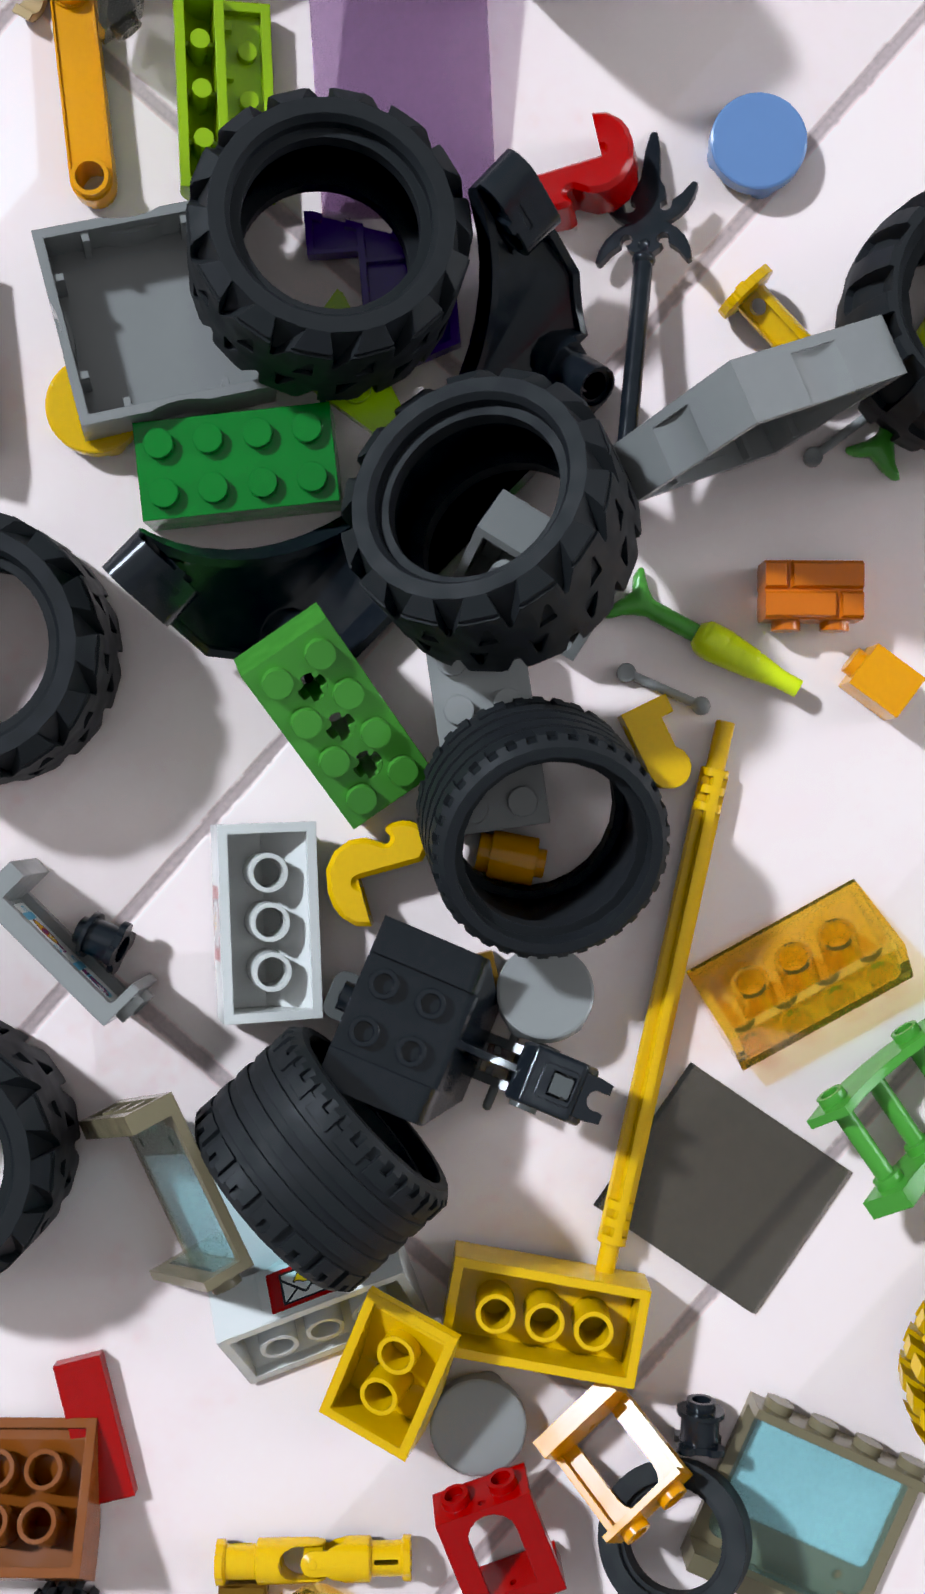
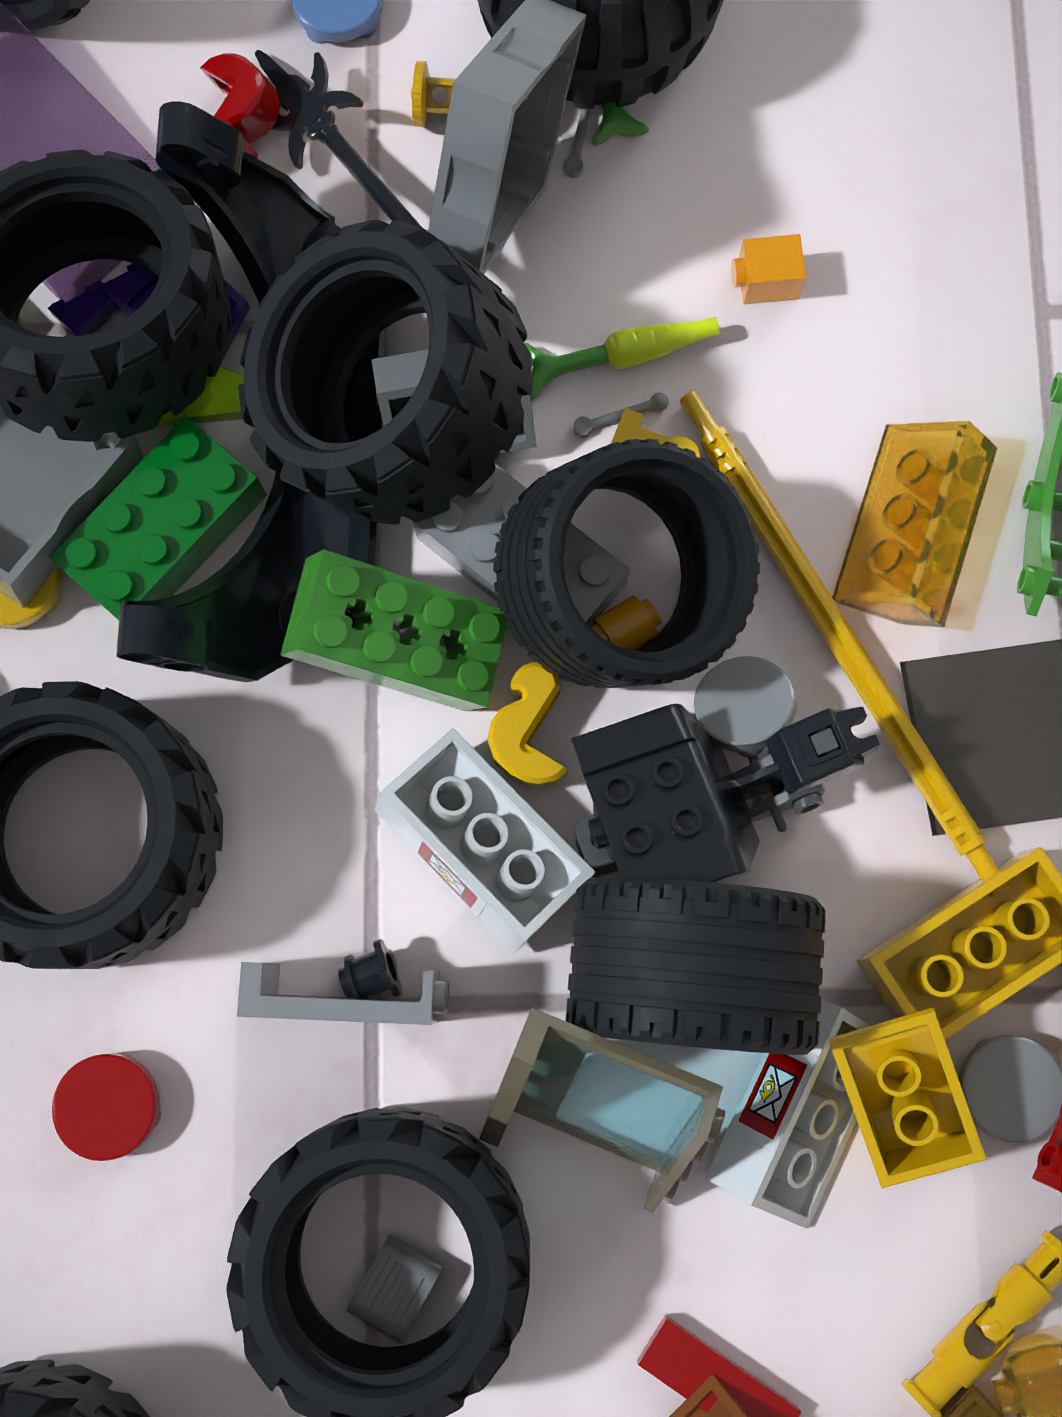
camera: 45 degrees left, 10 degrees down
orange brick [757,560,865,633] -> none

